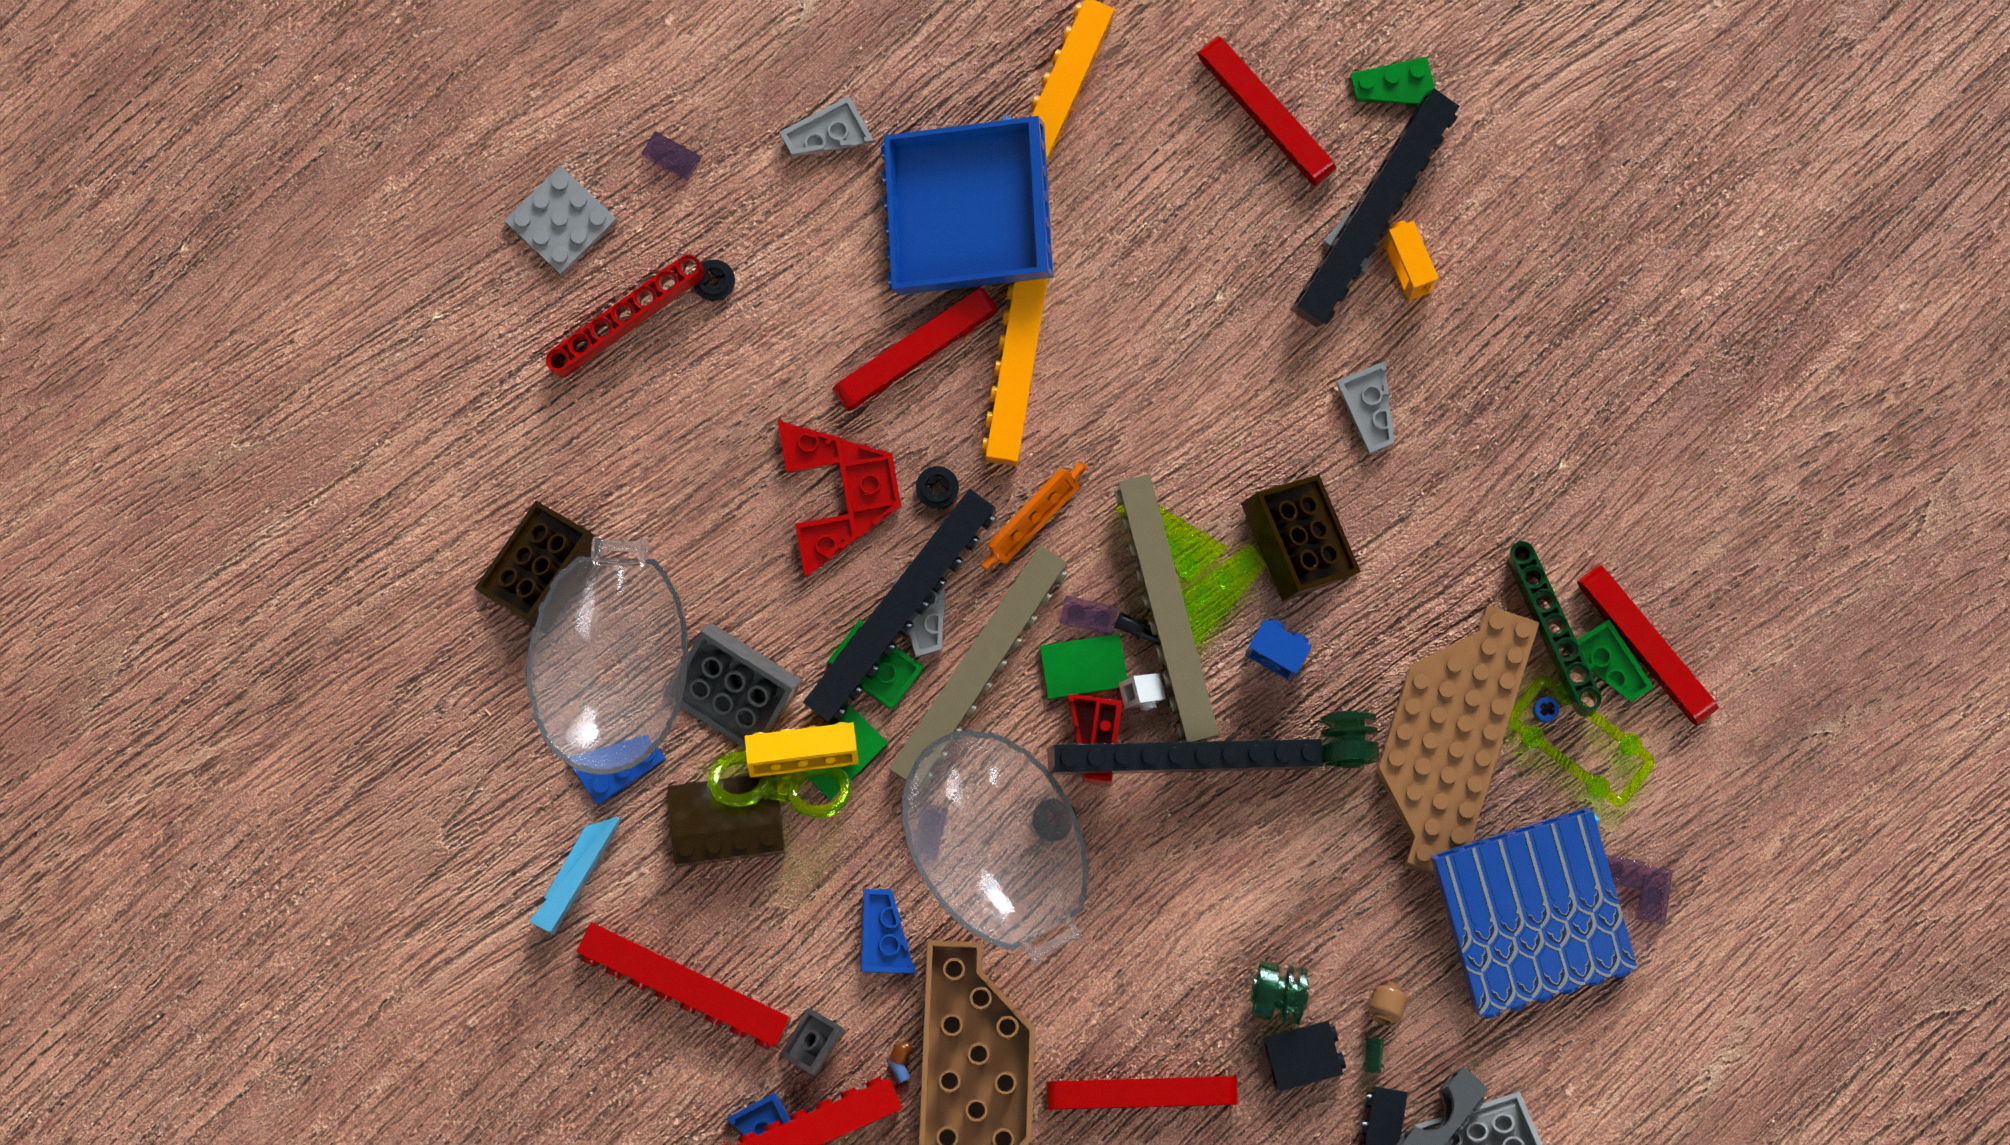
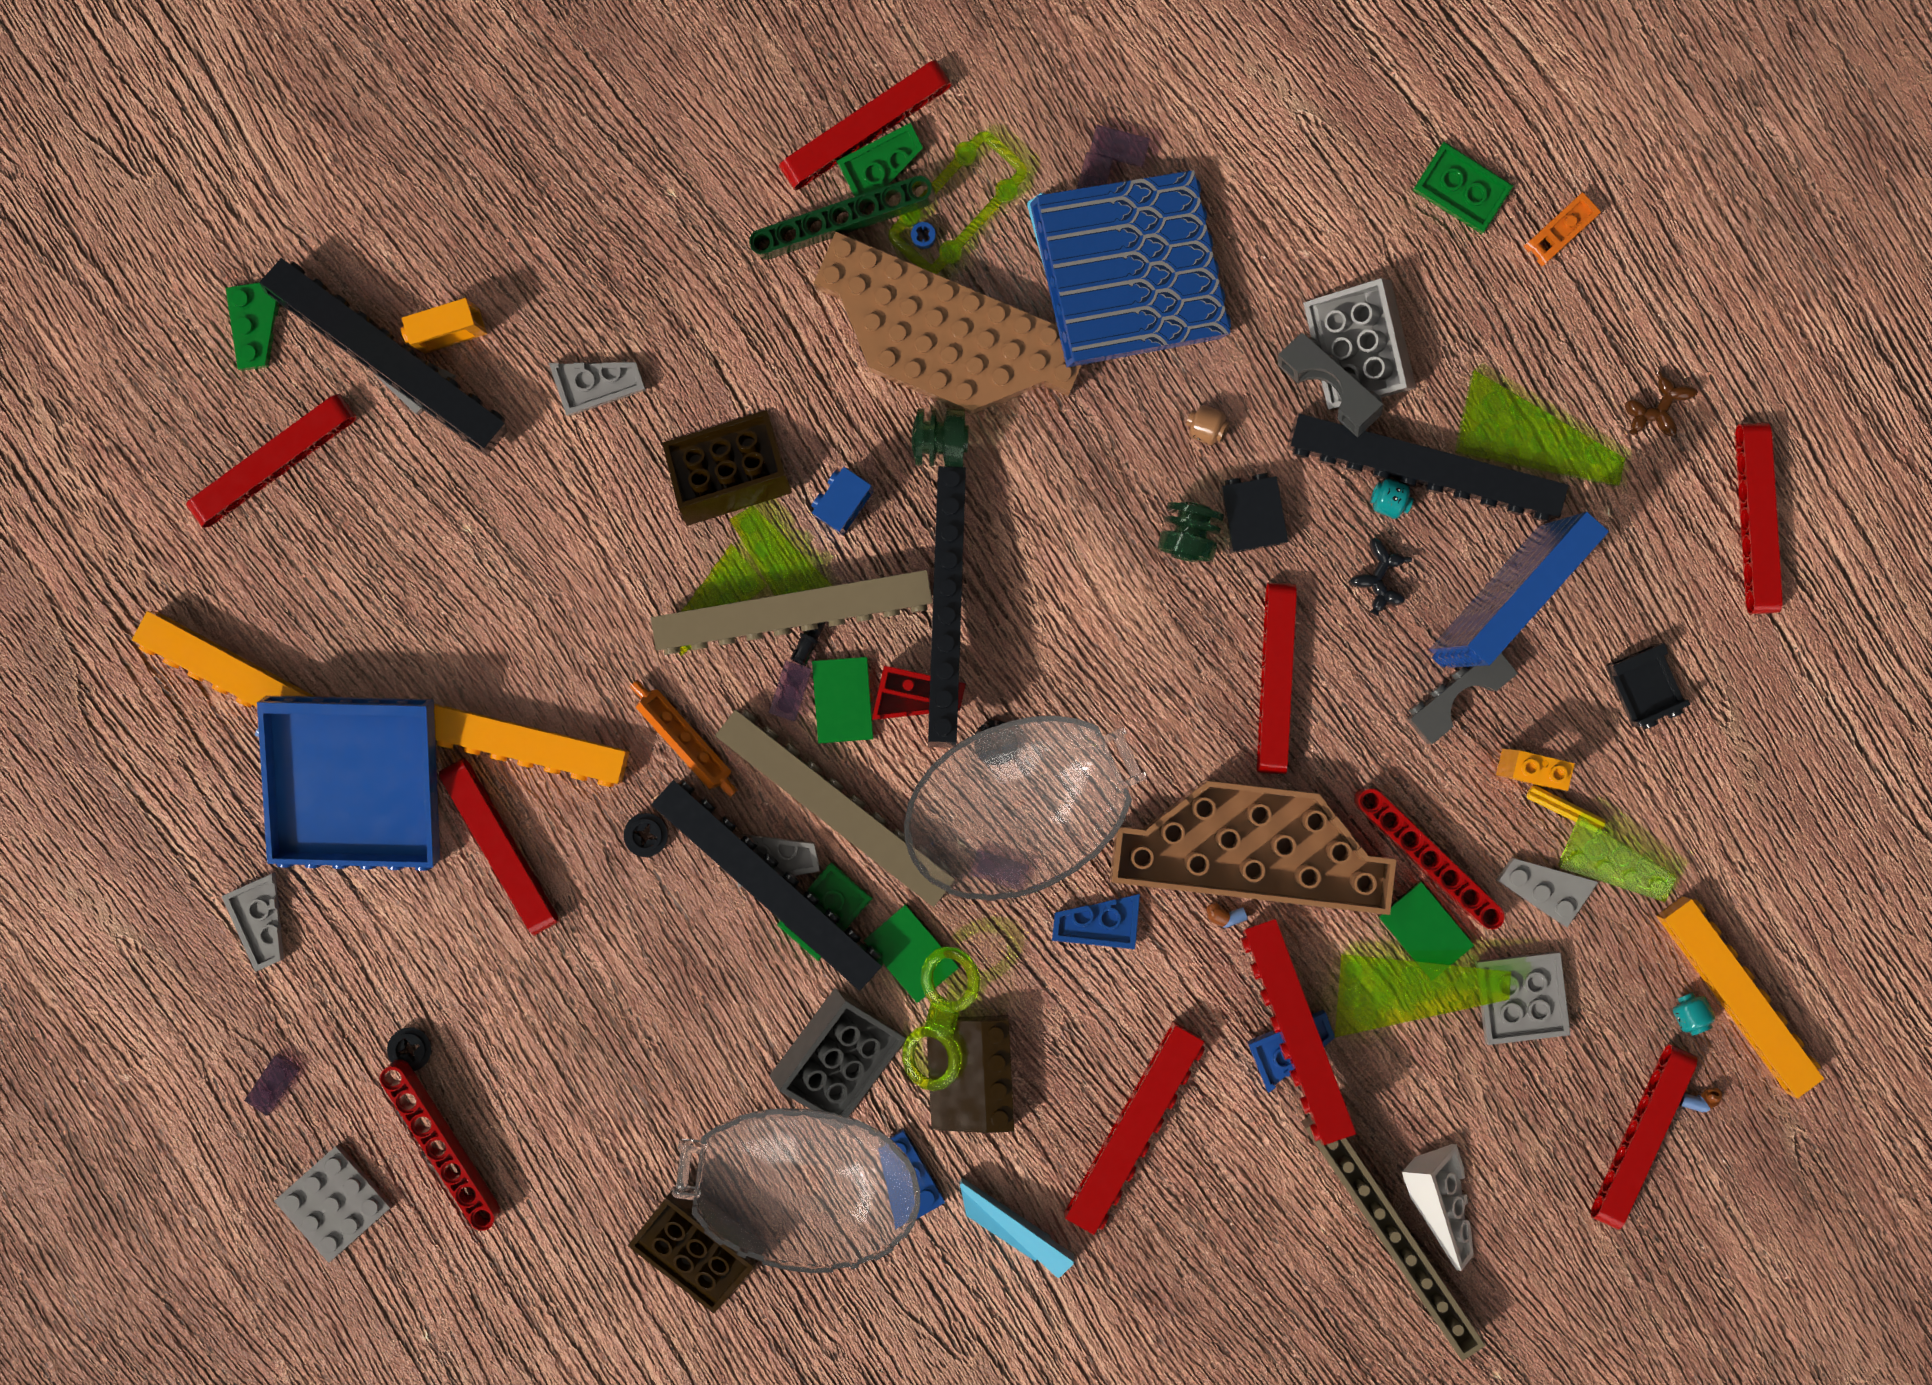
camera: 85 degrees left, 10 degrees up
yellow brick [745,722,859,778] -> none
red wing [777,420,902,578] -> none
flat silver slope [780,1007,845,1077] -> none
white brick [1119,673,1166,711] -> none
clear green pin [1362,1038,1385,1073] -> none

